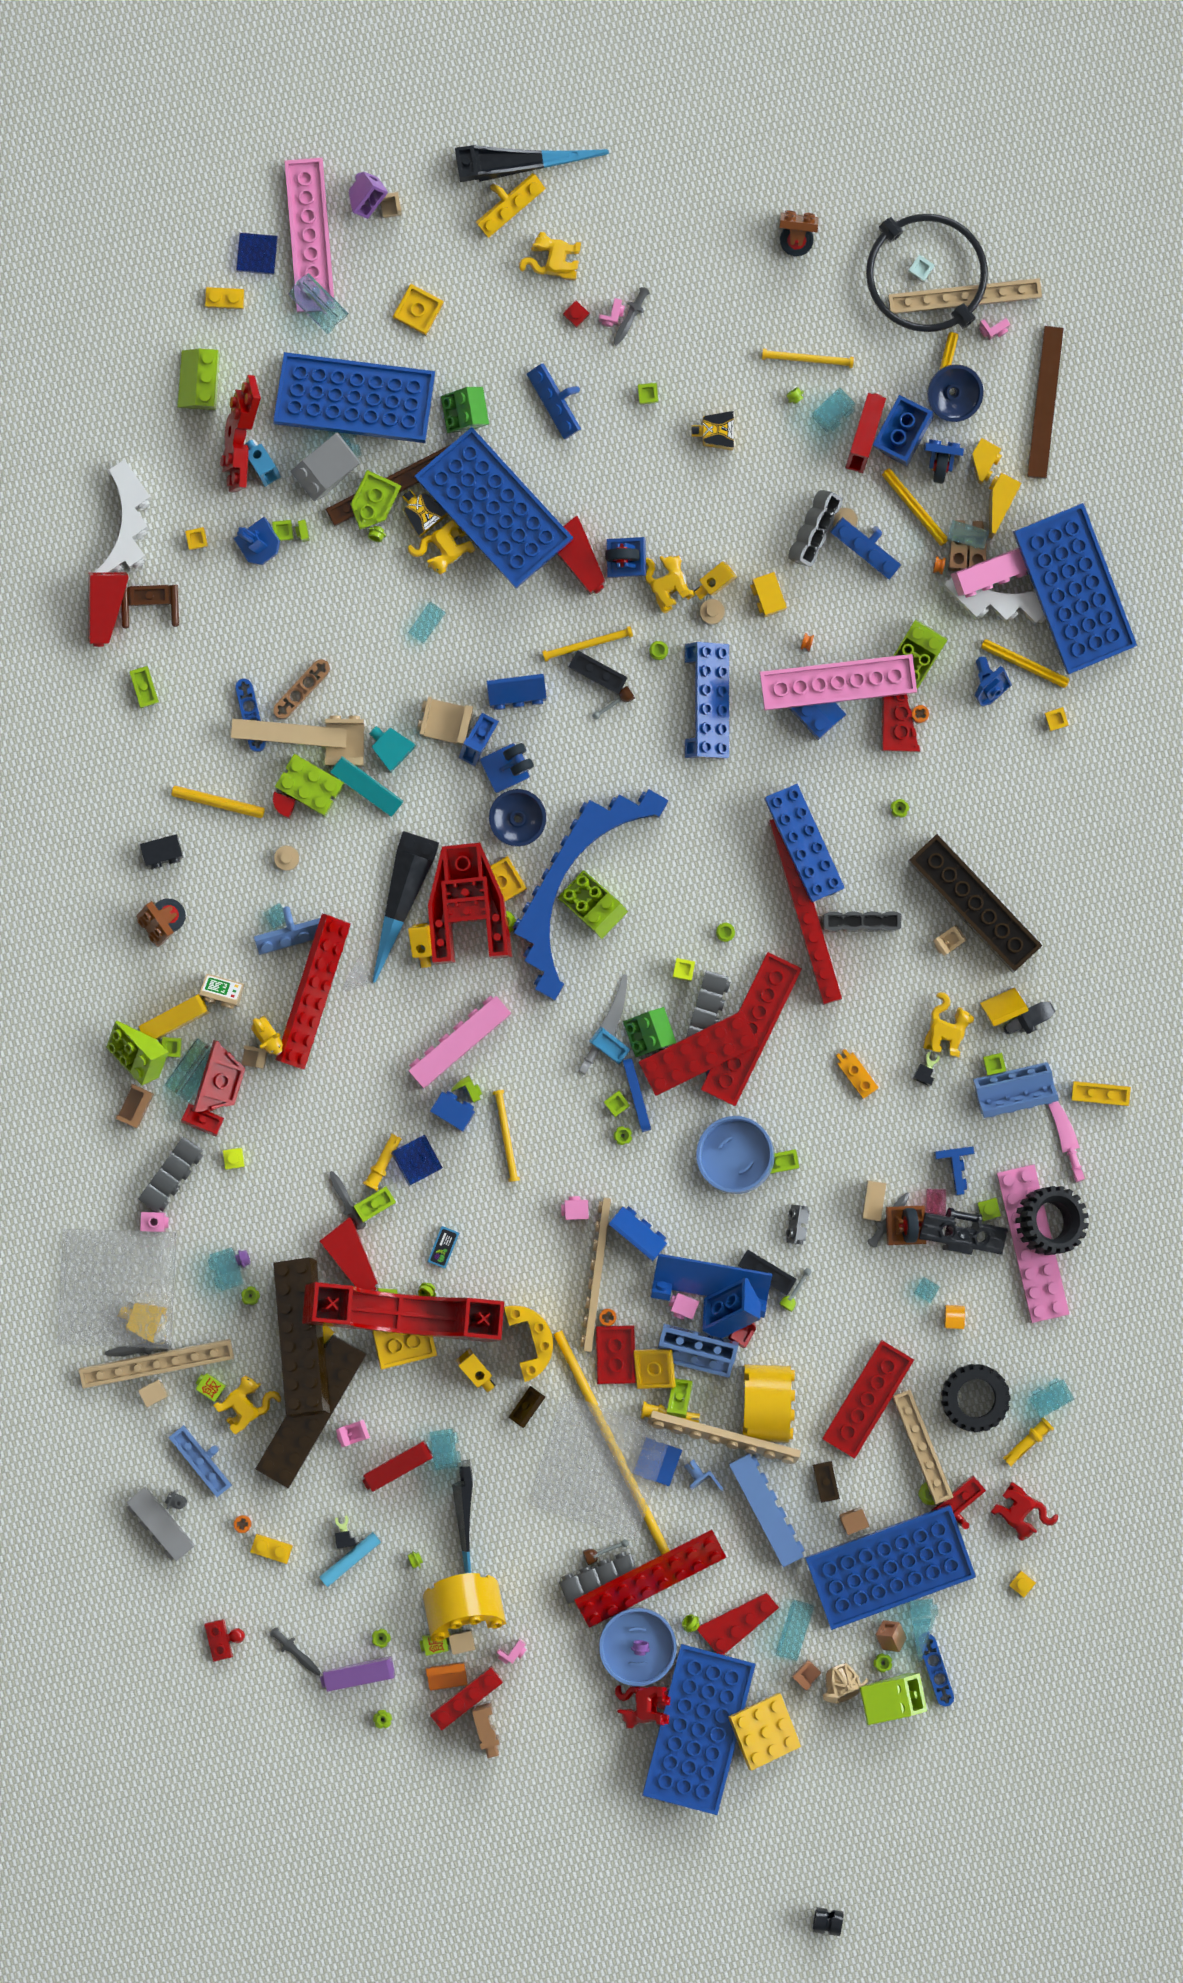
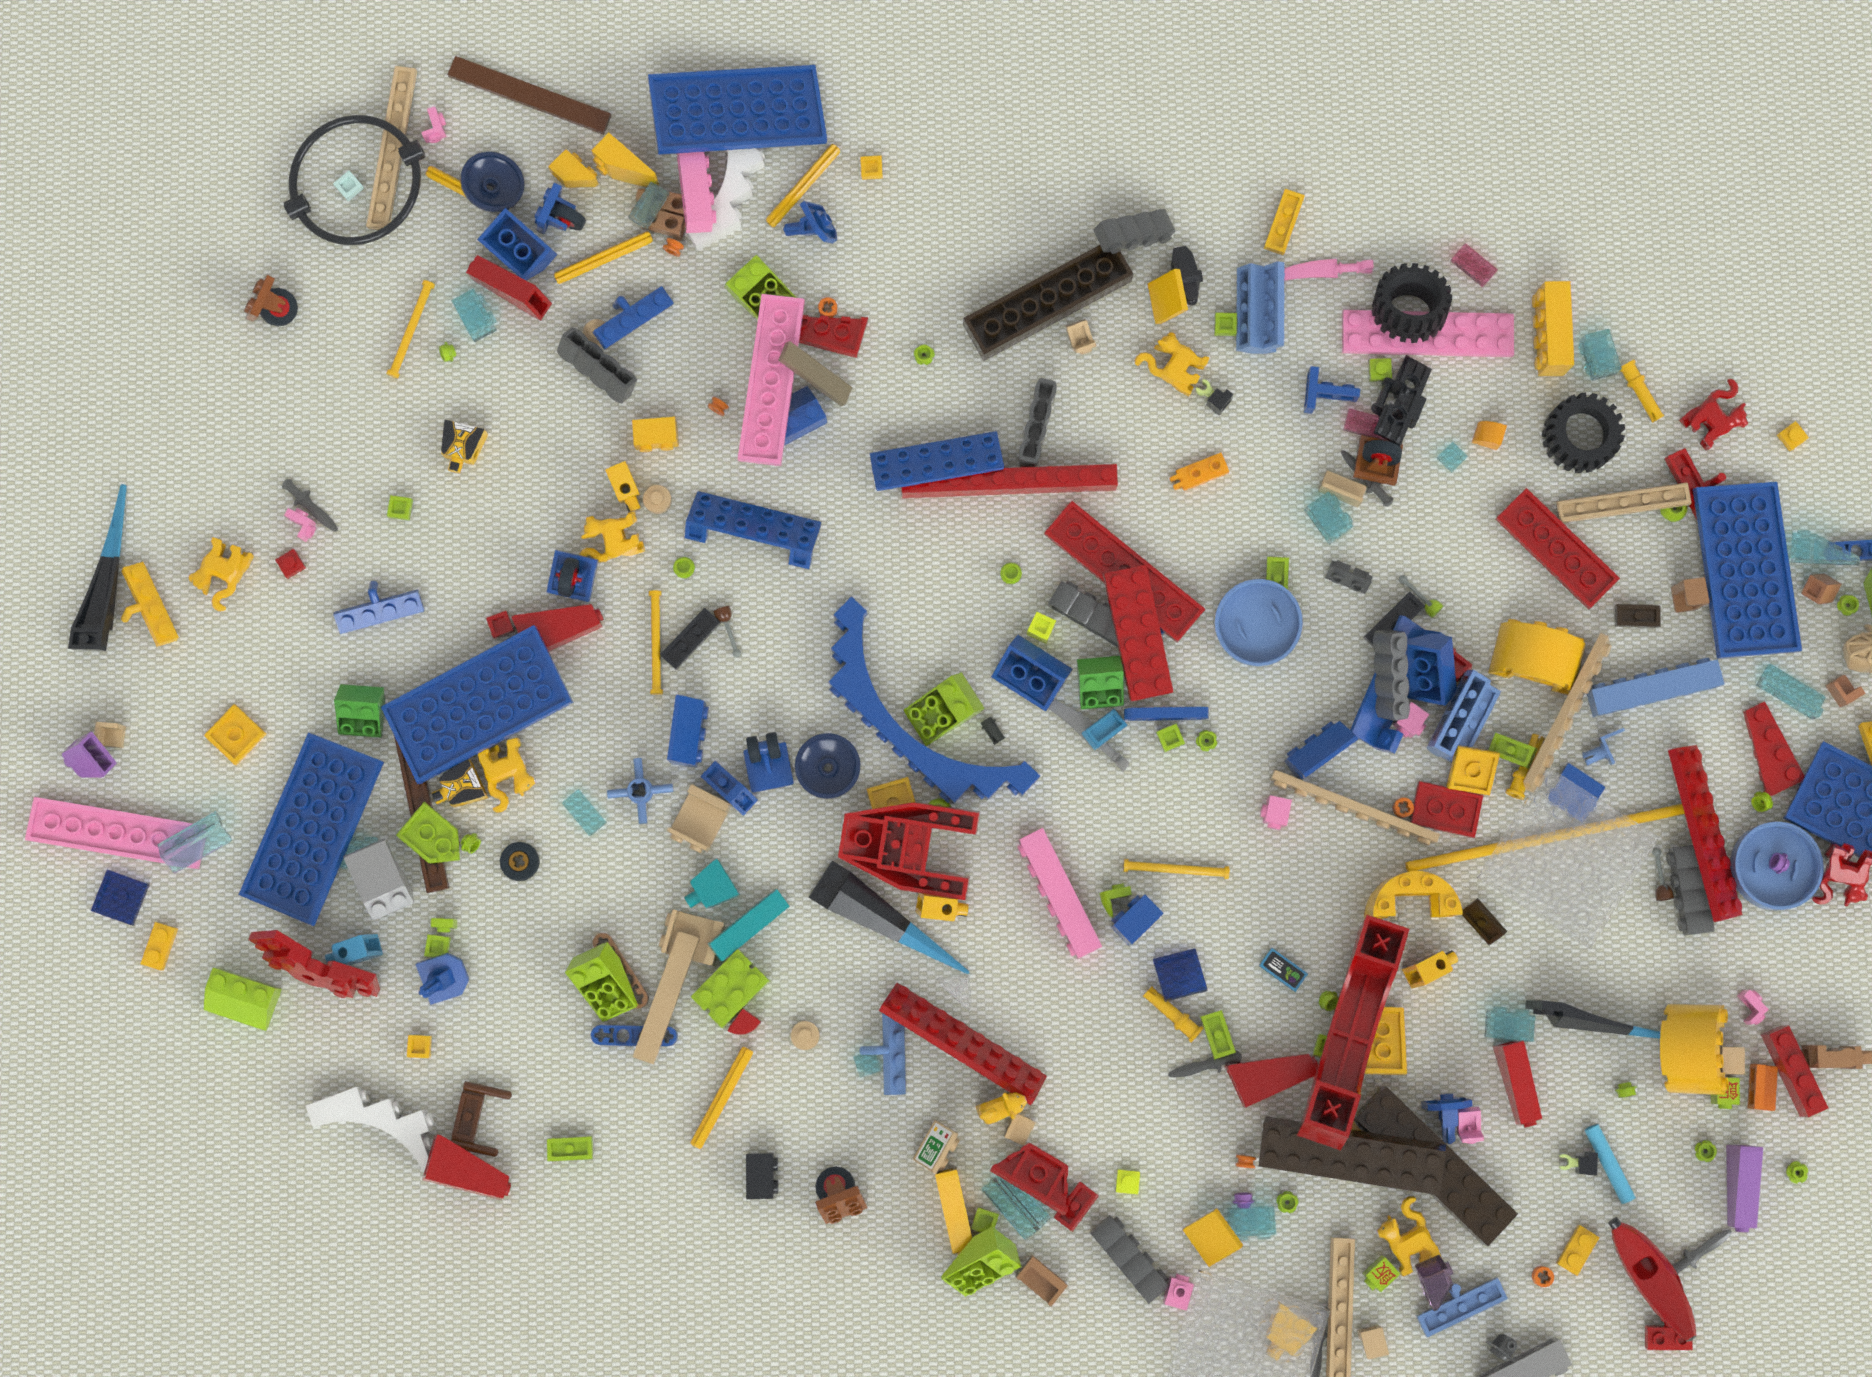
camera: 70 degrees left, 5 degrees down
none -> red plate [486,611,515,639]
none -> black bush [500,842,540,881]
none -> lime slope [565,942,638,1022]
none -> medium blue bar [607,758,674,824]
none -> dark tan tile [778,341,853,406]
none -> pearl dark grey pin [980,716,1006,745]
none -> blue slope [991,635,1073,712]
none -> dark grey brick [1093,209,1176,254]
none -> yellow tile [1183,1208,1243,1267]
none -> orange bush [1235,1155,1256,1169]
none -> clear light blue brick [1304,491,1354,545]
none -> dark grey brick [1373,629,1410,721]
none -> clear purple slope [1415,1255,1453,1311]
none -> blue piece [1421,1093,1473,1144]
none -> clear pink plate [1450,243,1498,287]
none -> yellow brick [1532,281,1574,376]
none -> red piece [1608,1217,1696,1342]

